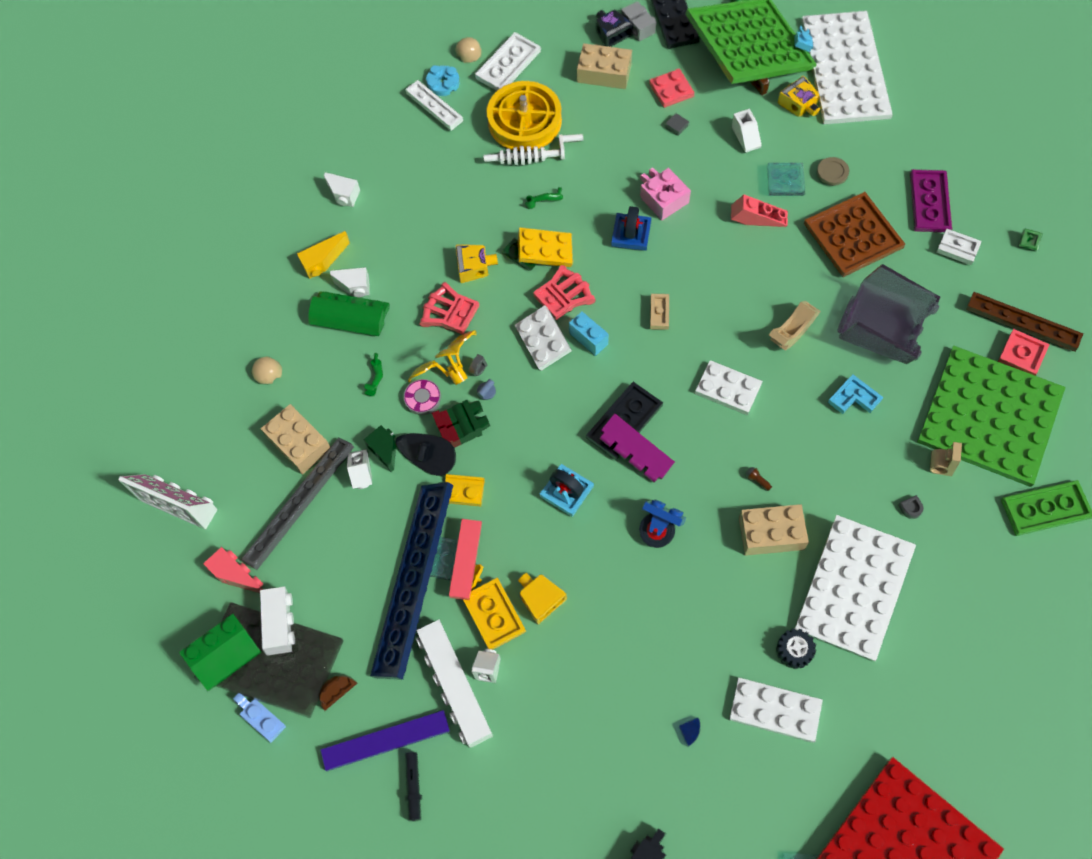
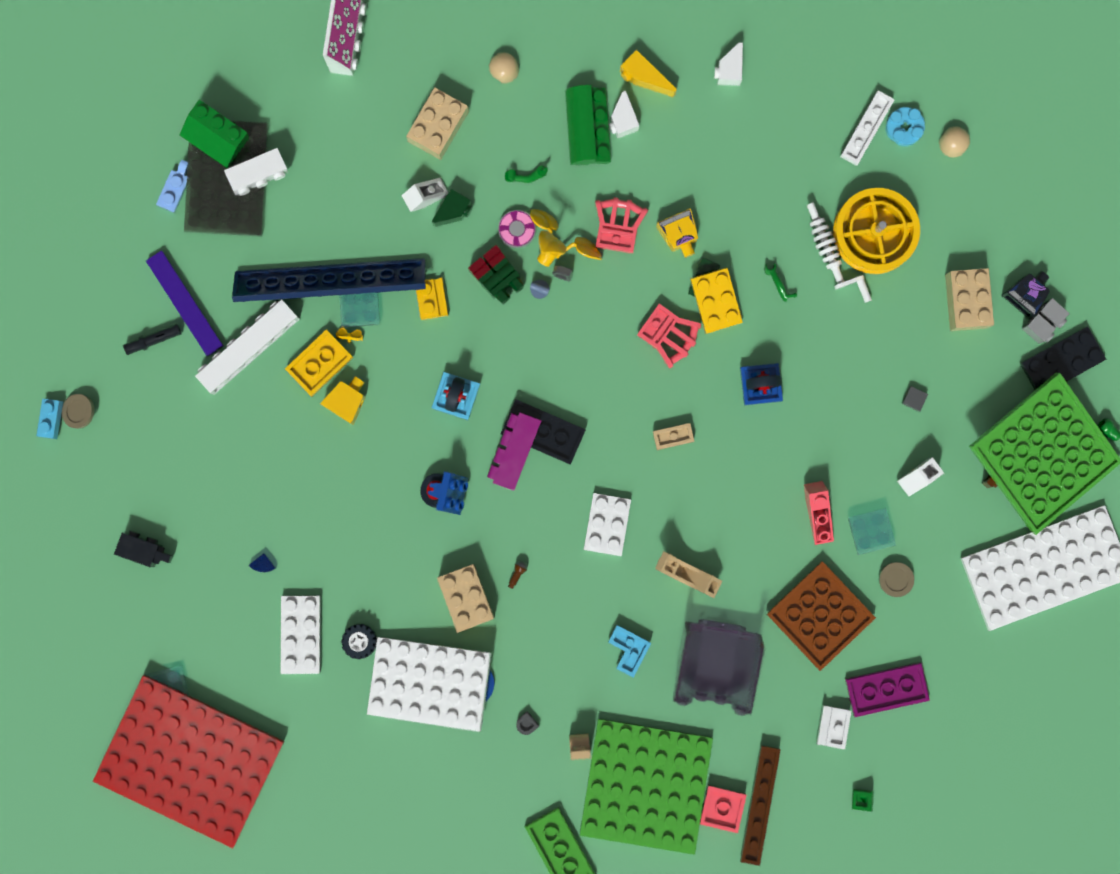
camera: 65 degrees right, 20 degrees up
coral slope [203,547,264,593] -> none
dark grey tile [241,437,354,570] -> none
reddish brown plate [319,675,357,711] -> none
black shield [396,433,456,476] -> none
coral tile [449,519,482,600] -> none
white slope [472,649,501,683] -> none
white plate [475,32,541,91] -> none
white plate [515,305,572,371] -> none
medium azure brick [569,312,609,356] -> none
bright pink hinge [640,168,691,220] -> none
coral plate [649,68,694,108] -> none
yellow torso [778,75,820,117] -> none
medium azure plate [794,26,813,52] -> none

